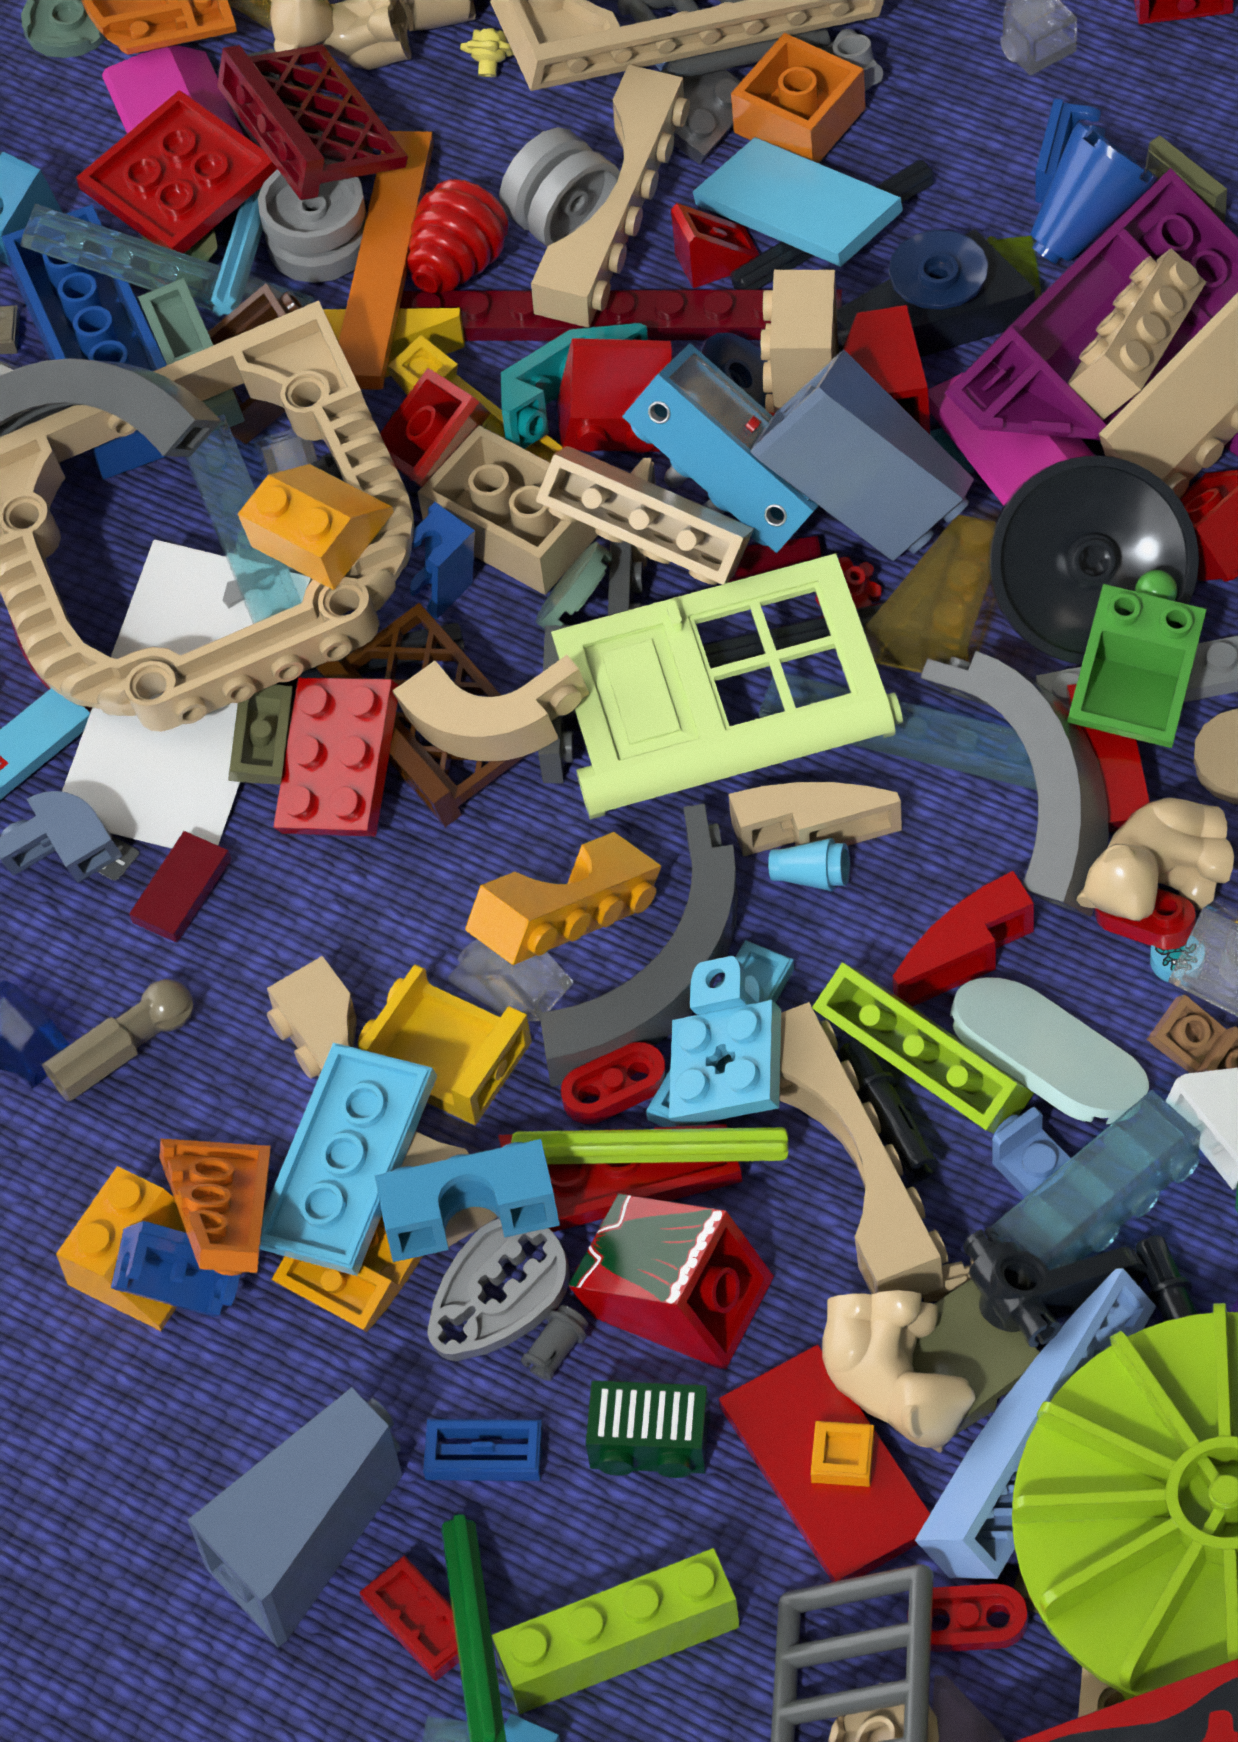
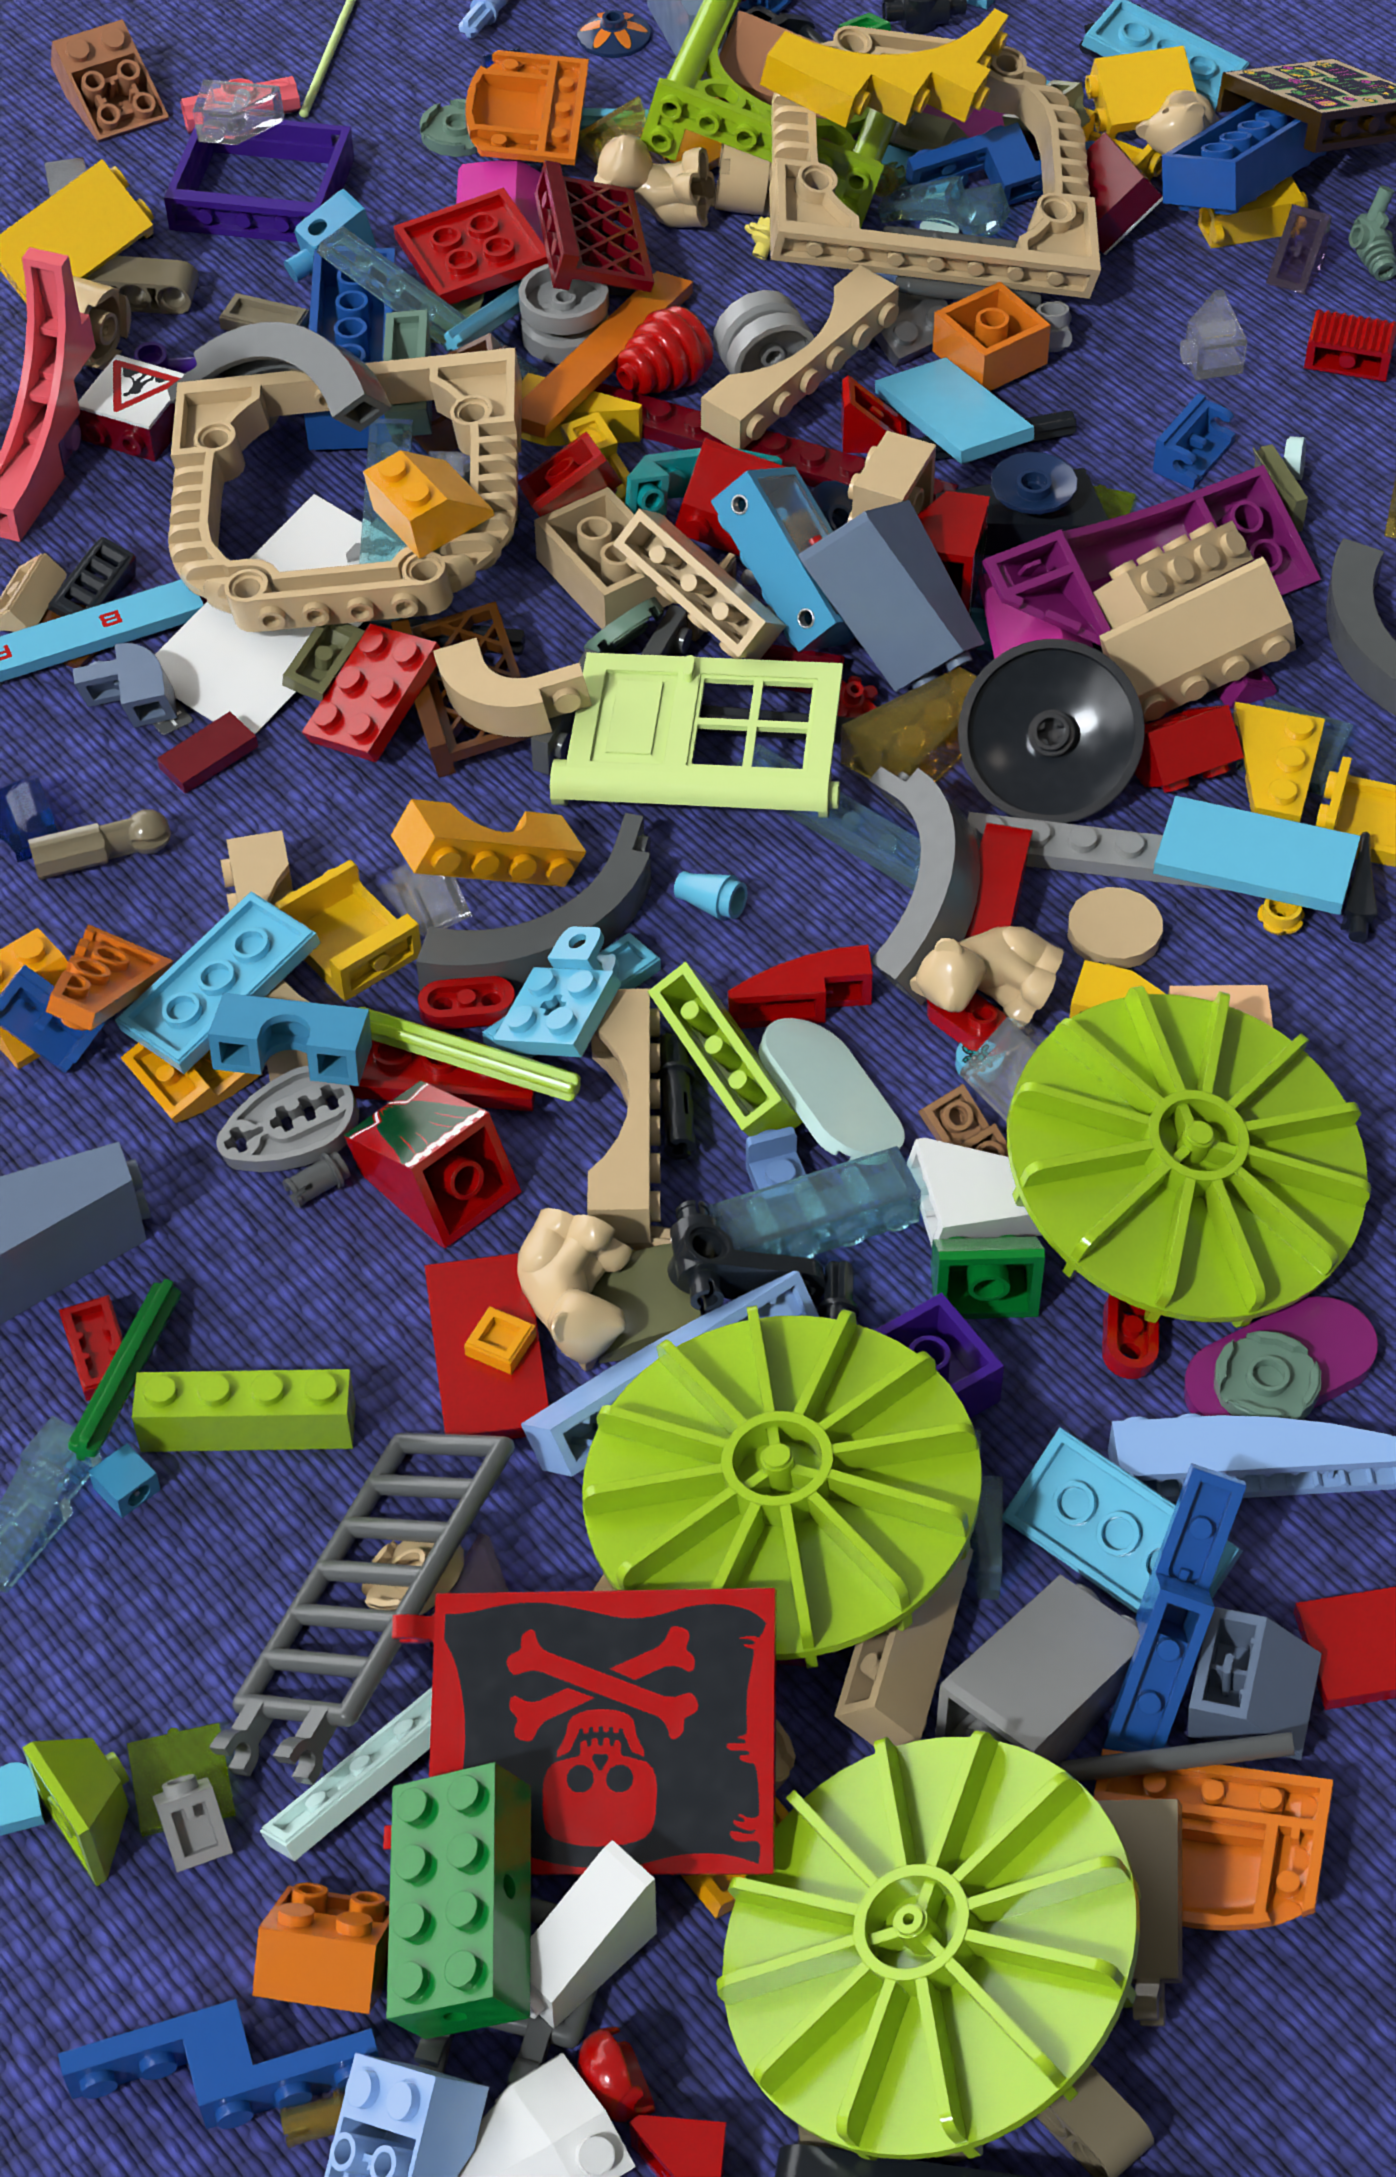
camera: 15 degrees right, 5 degrees down
blue hinge [410,502,475,620] -> none
blue tile [423,1419,543,1481] -> none
dark green brick [586,1381,710,1478] -> none
tan slope [728,782,902,856] -> none
red plate [907,1584,1029,1652] -> none
blue cone [1030,122,1158,264] -> none
bright green slope [1067,570,1207,748] -> none
none -> light aqua tile [1284,436,1306,480]

